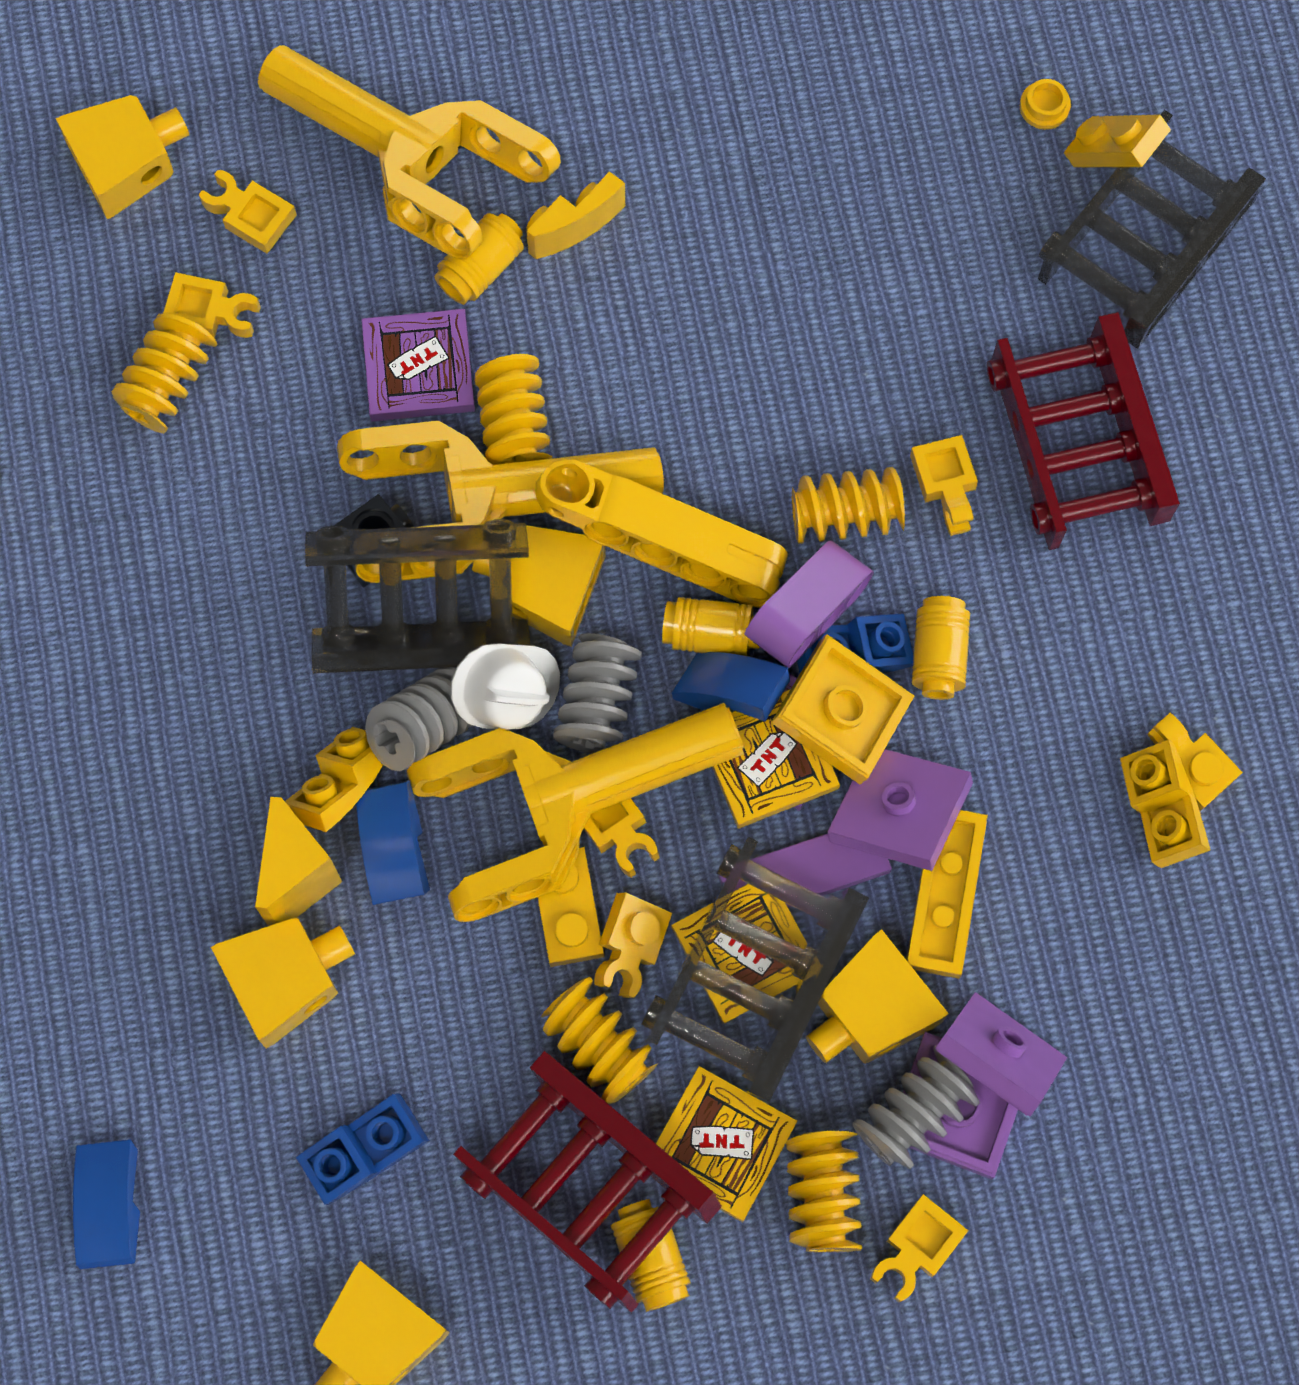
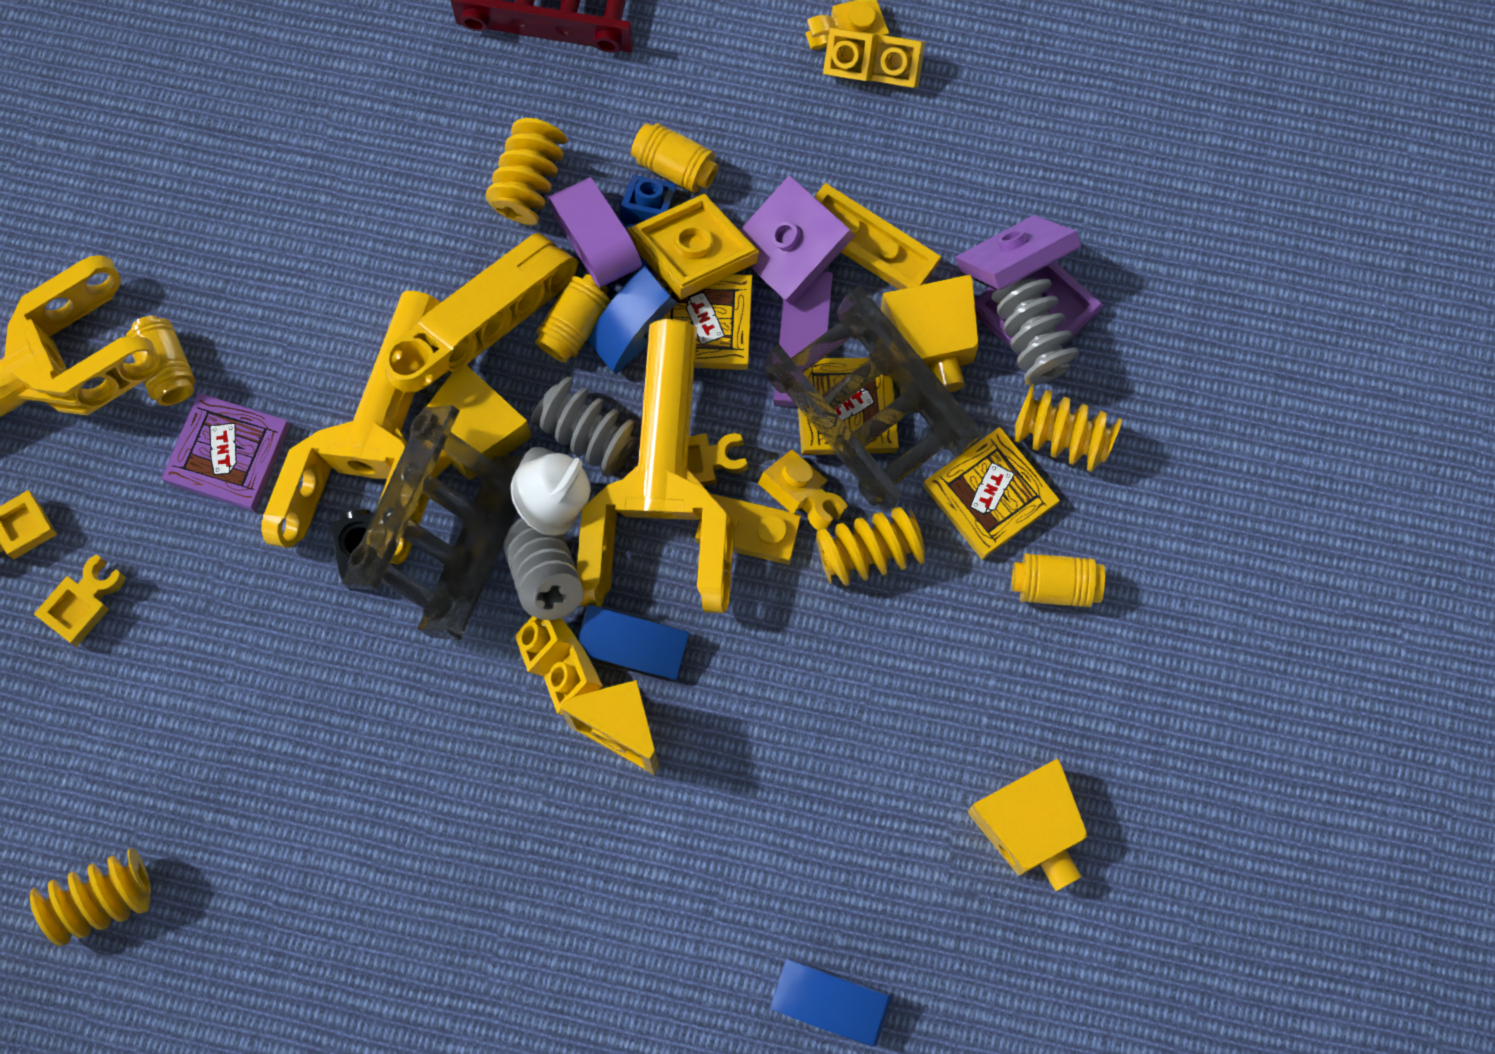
camera: 65 degrees left, 0 degrees up
yellow piece [111,313,218,434] -> none
yellow torso [211,918,356,1049] -> none
blue slope [296,1093,430,1205] -> none
dark red fence [453,1051,722,1313] -> none
yellow piece [475,354,552,465] -> none
yellow slope [526,171,625,259] -> none
yellow plate [870,1194,969,1303] -> none
yellow plate [910,435,978,536] -> none

